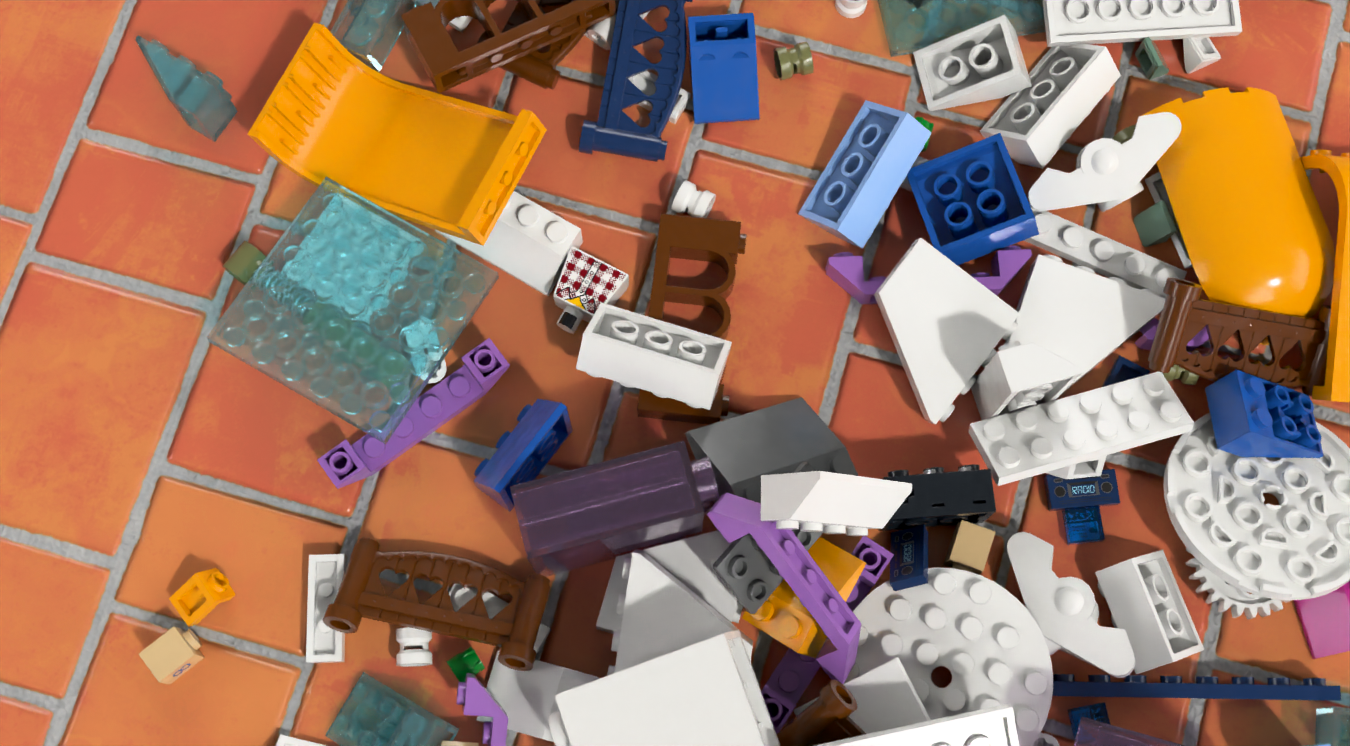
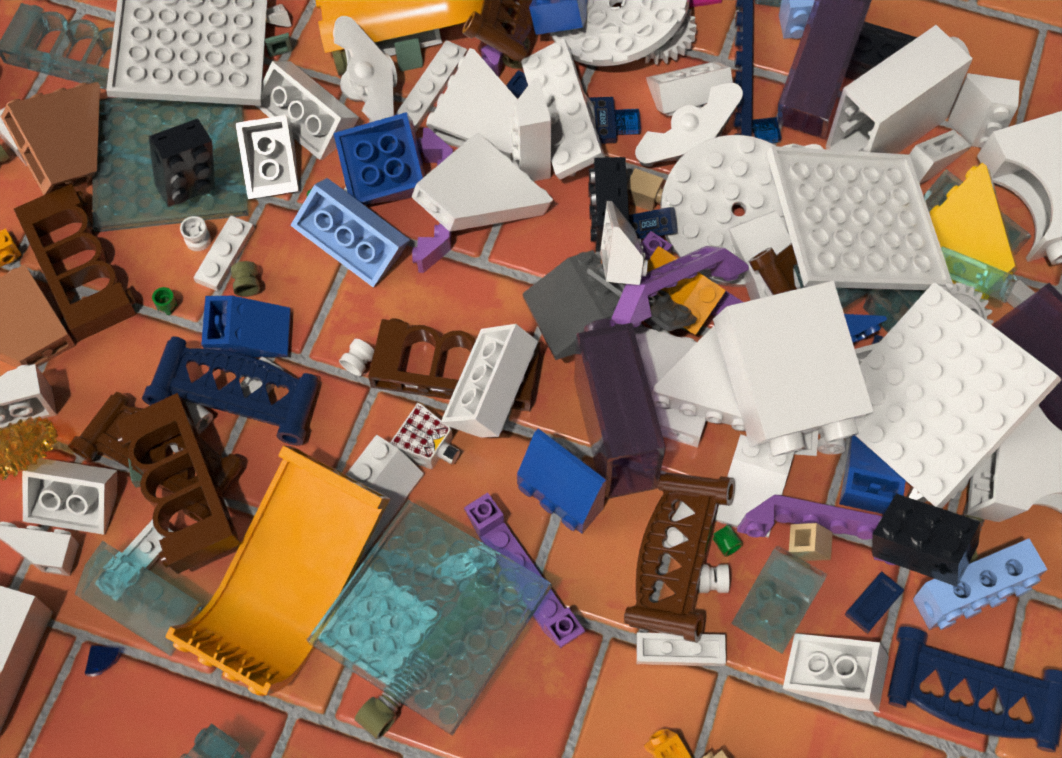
camera: 85 degrees left, 10 degrees down
none -> white plate [193,215,255,291]

